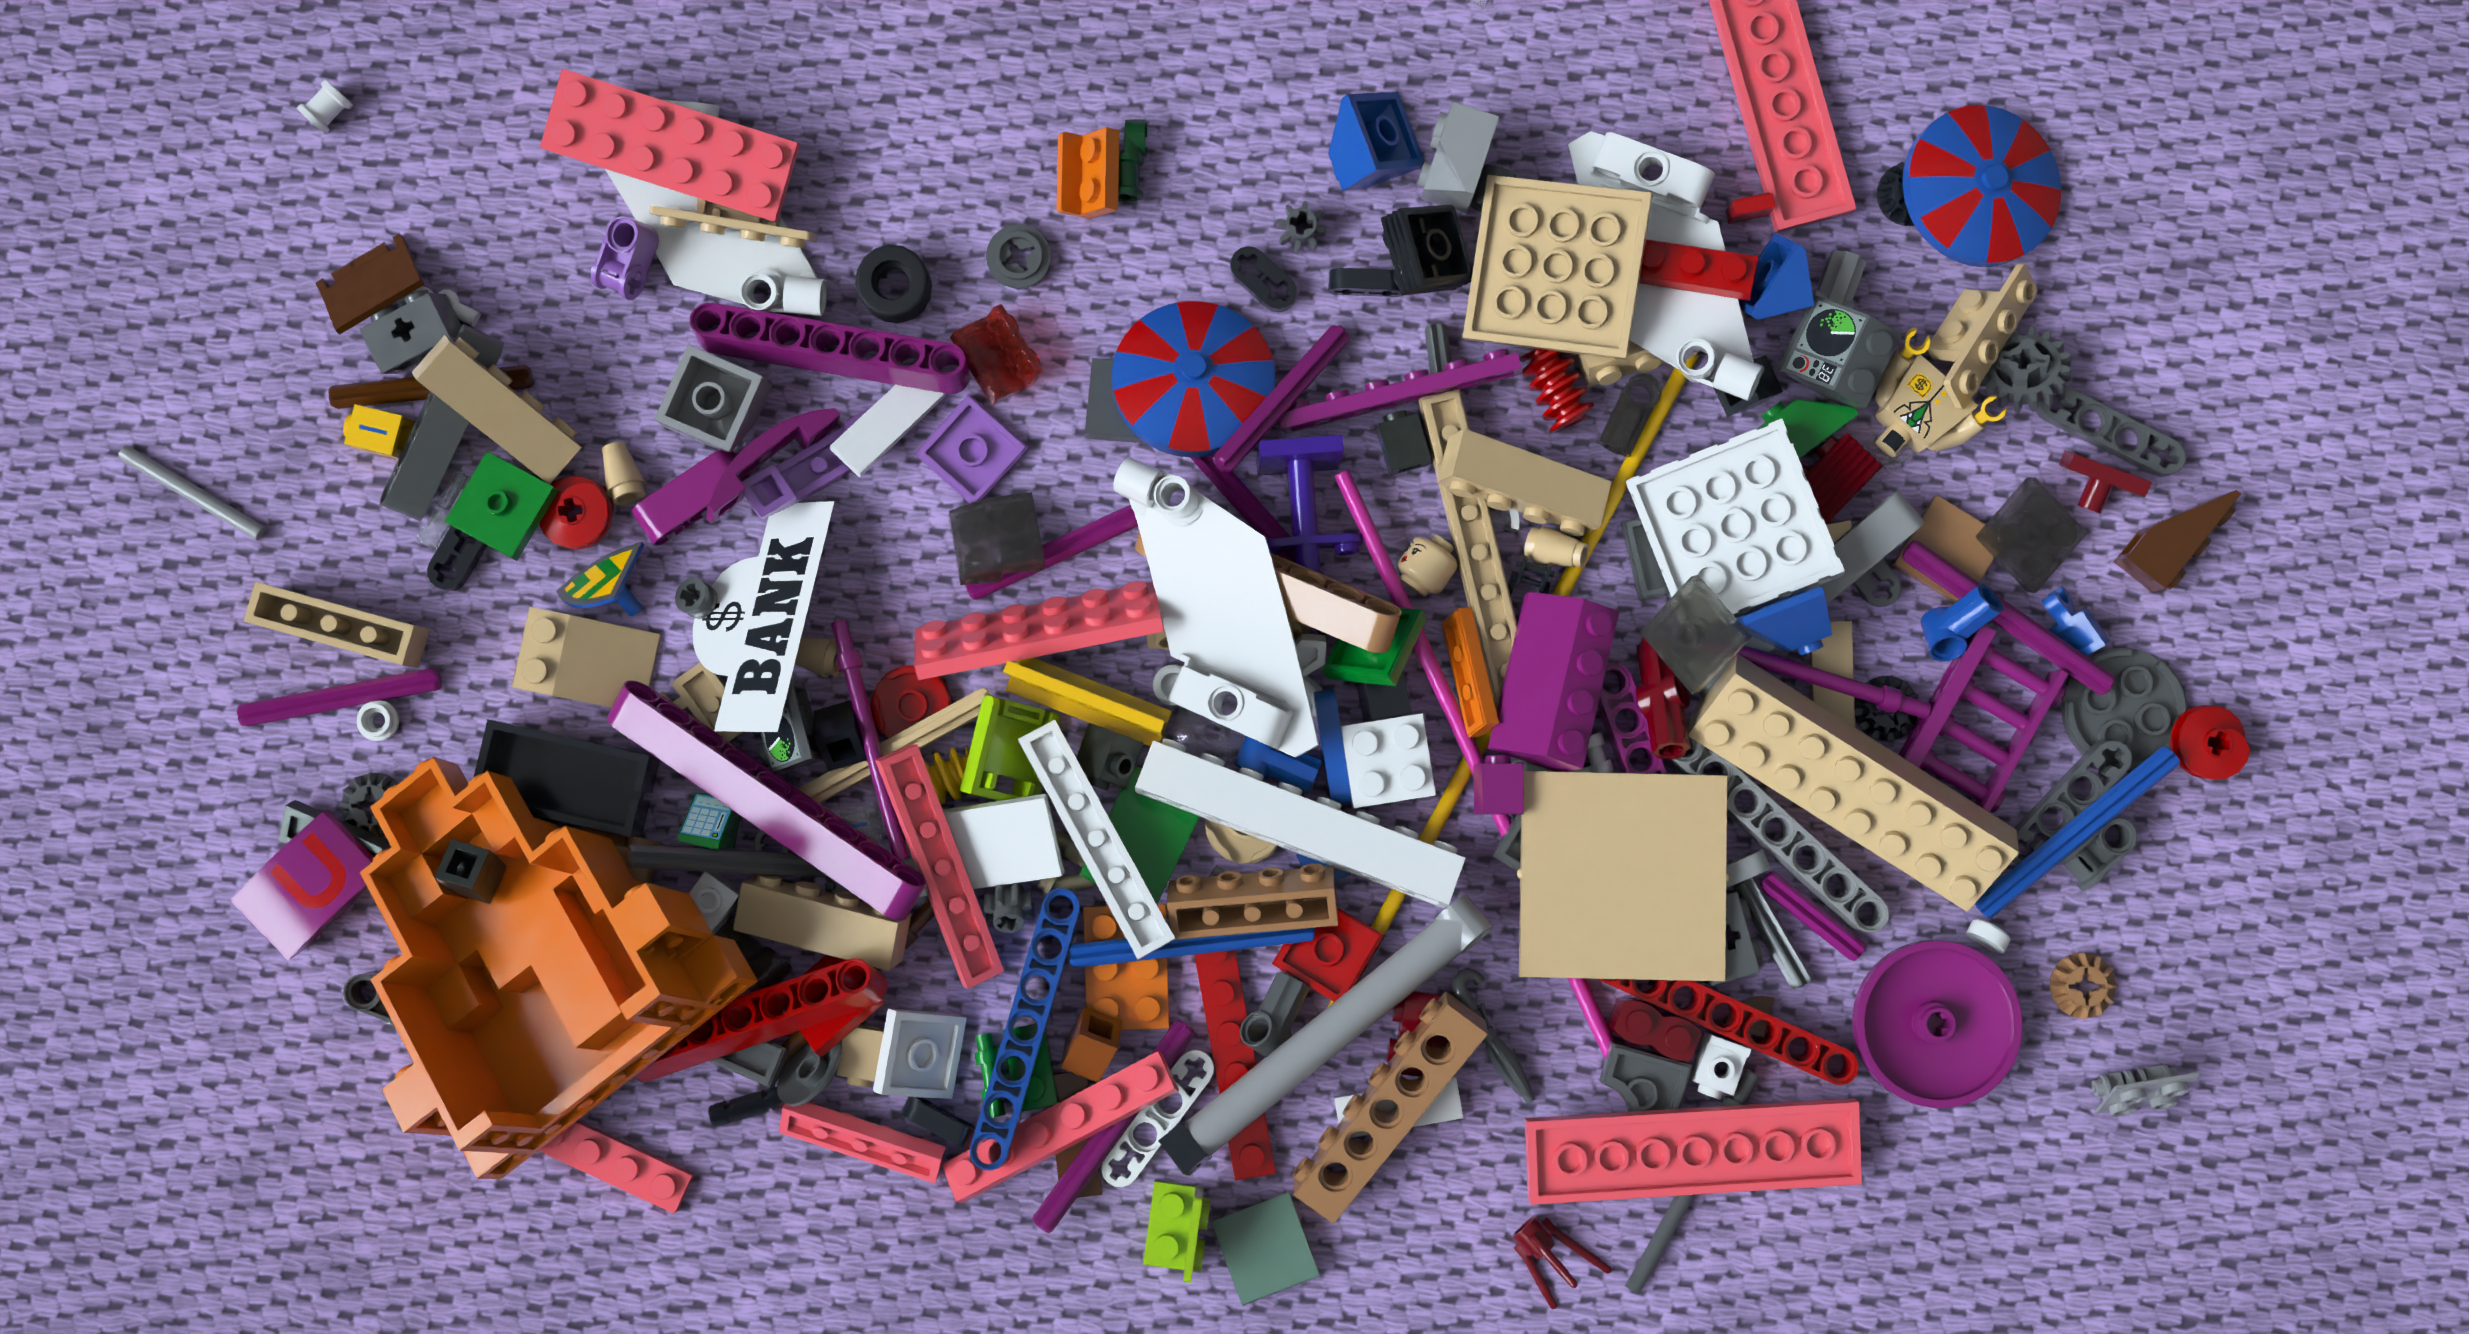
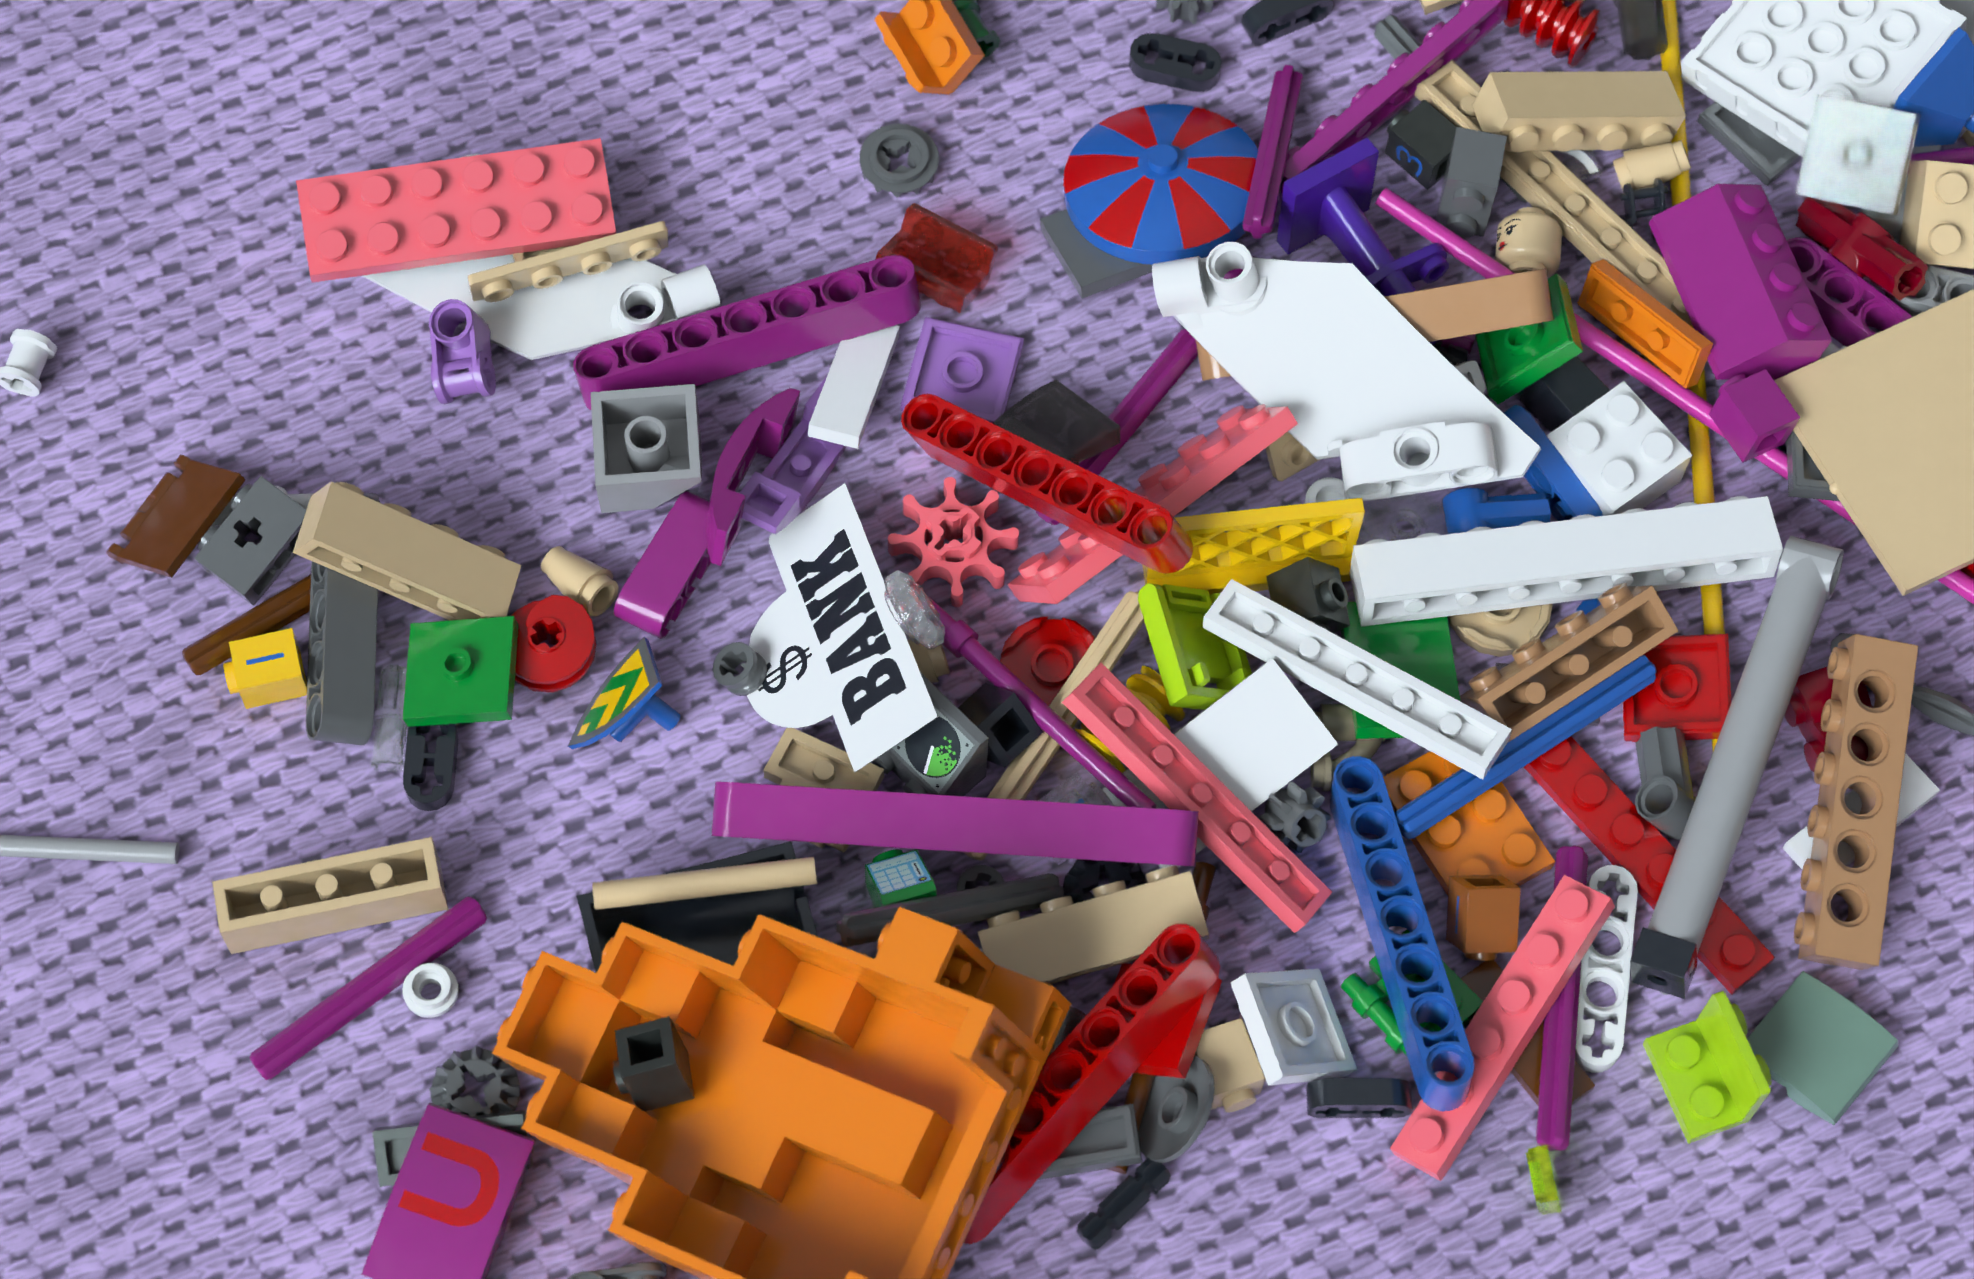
camera: 30 degrees left, 20 degrees down
tan slope [512,607,661,708] -> none
coral plate [779,1101,946,1184] -> none
black tyre [855,244,932,323] -> none
none -> tan piece [592,857,817,910]
none -> clear gear [884,570,945,650]
none -> coral gear [888,477,1019,607]
none -> red beam [901,394,1194,574]
none -> dark grey brick [1436,127,1507,238]
none -> clear neon green tile [1526,1145,1561,1215]

